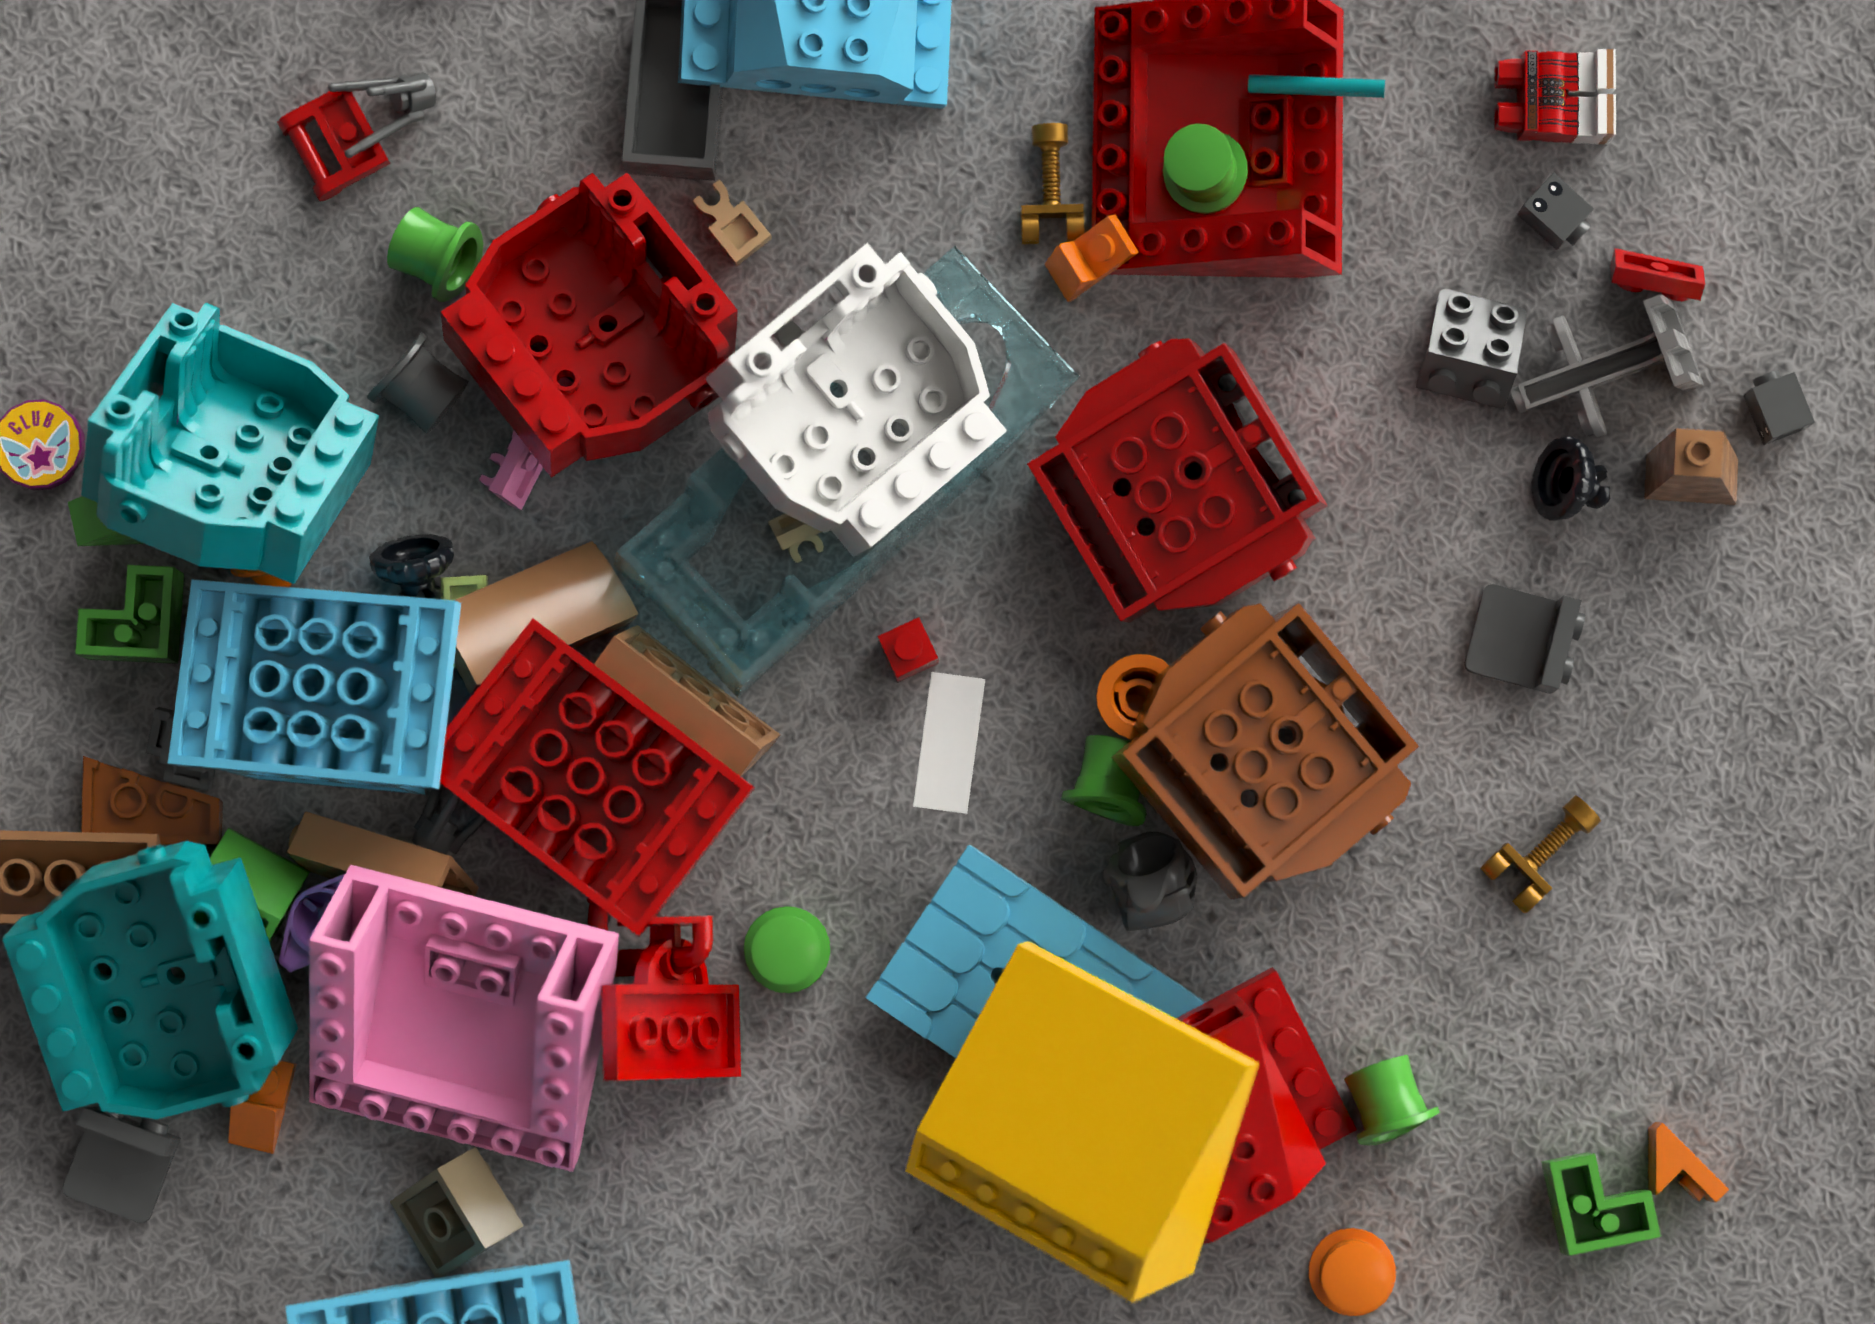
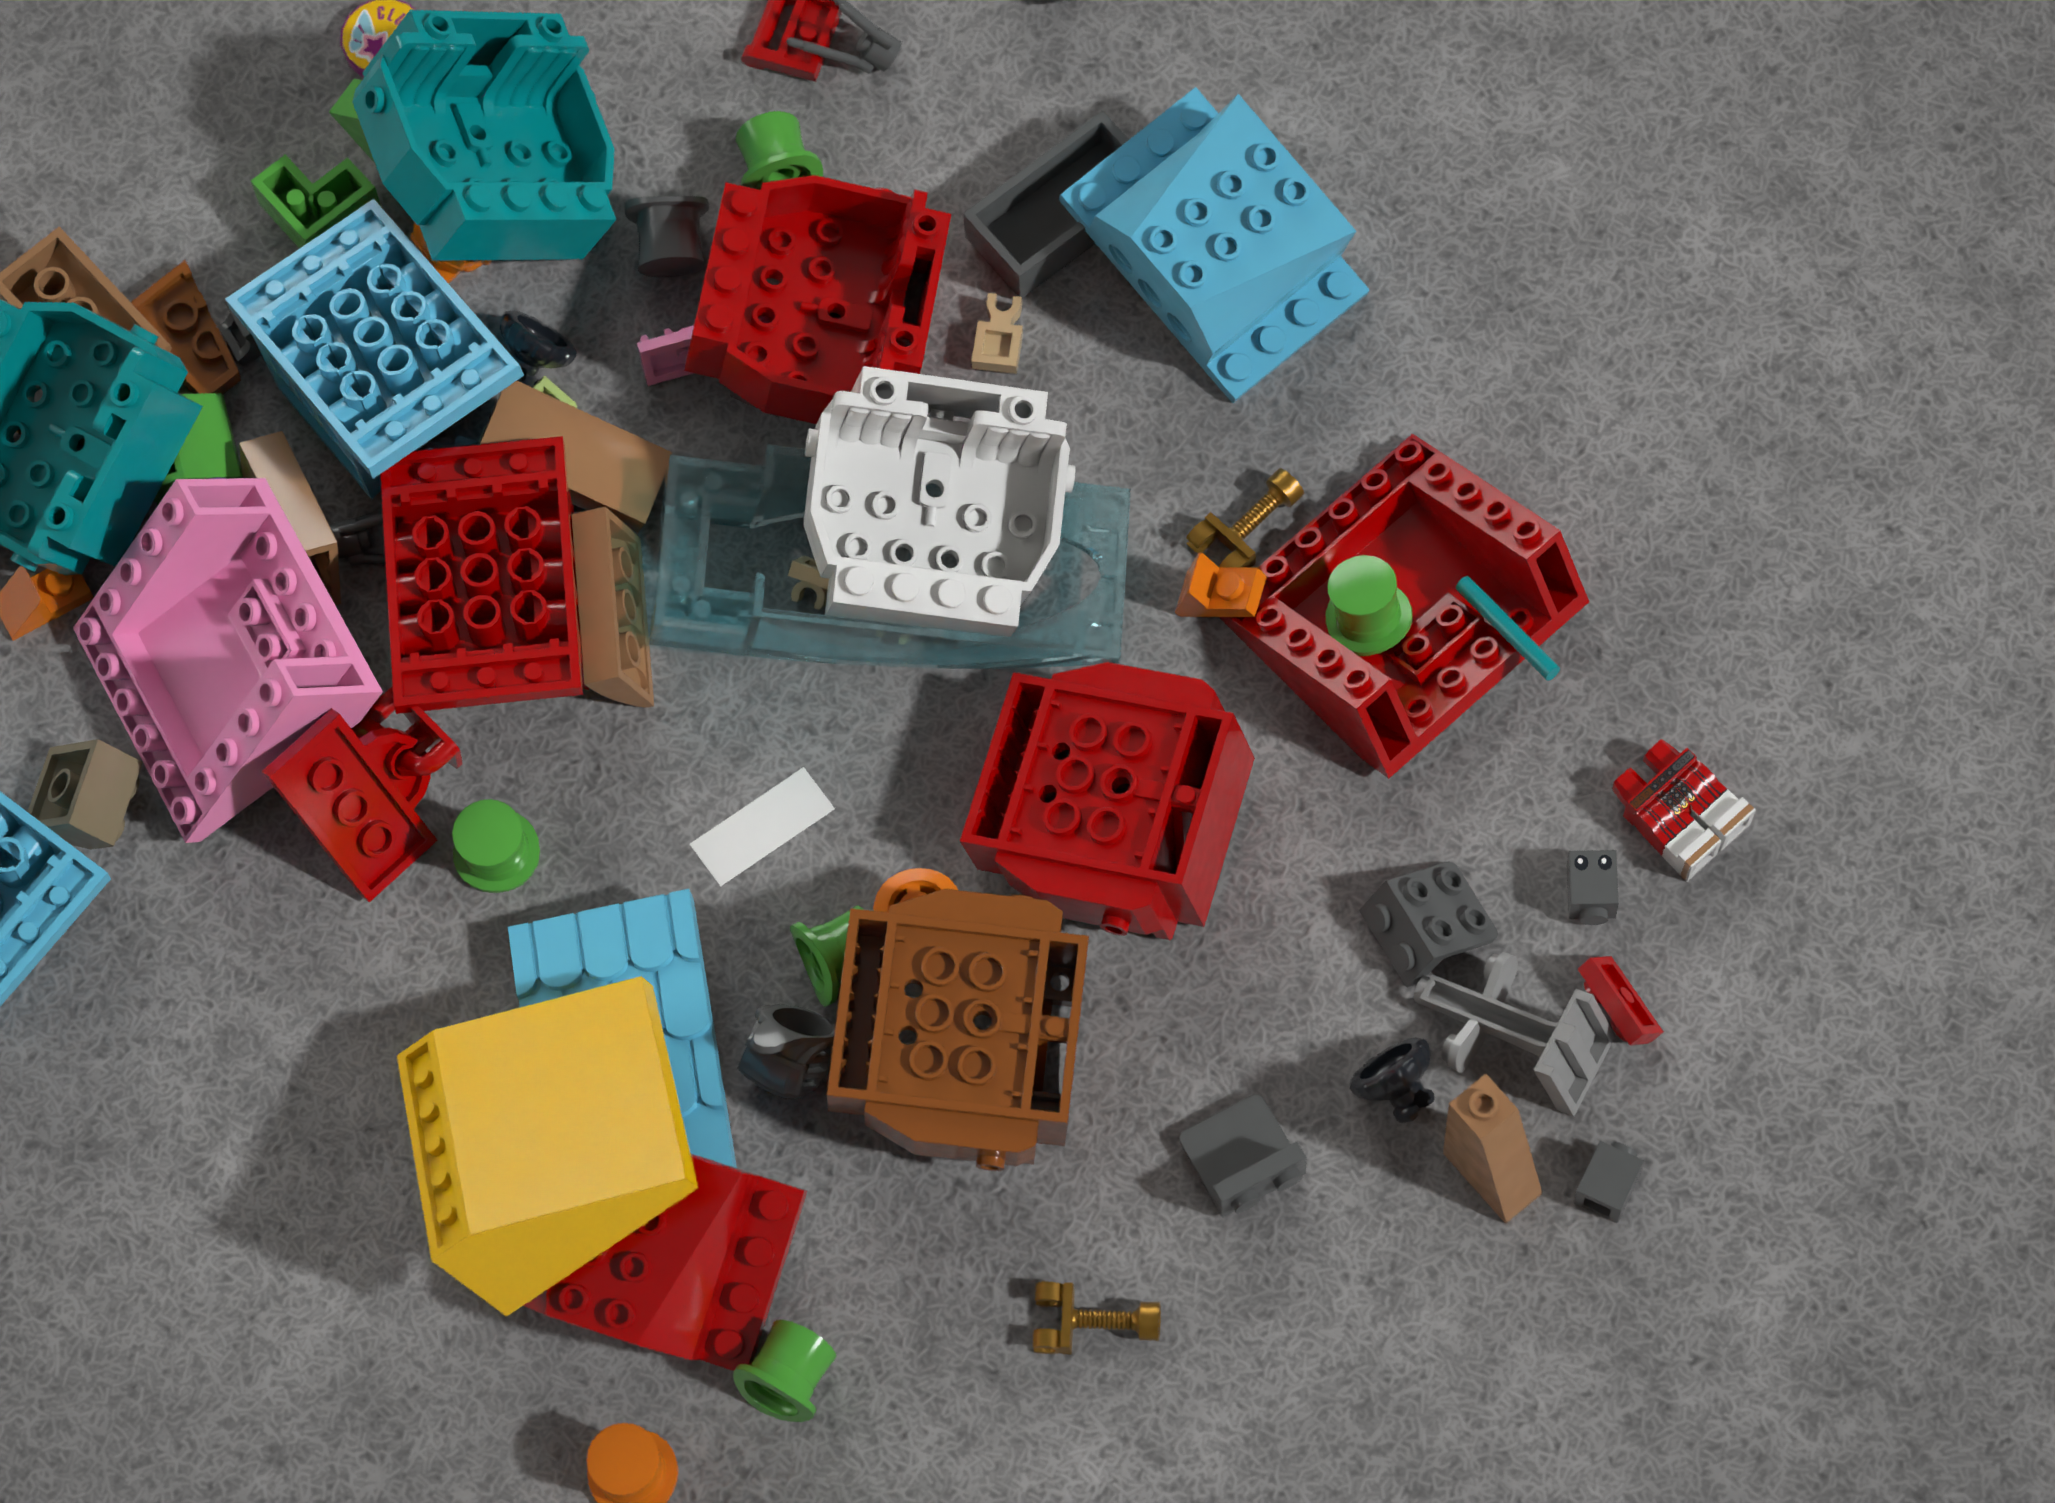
camera: 50 degrees right, 15 degrees down
red brick [877,617,939,683] -> none

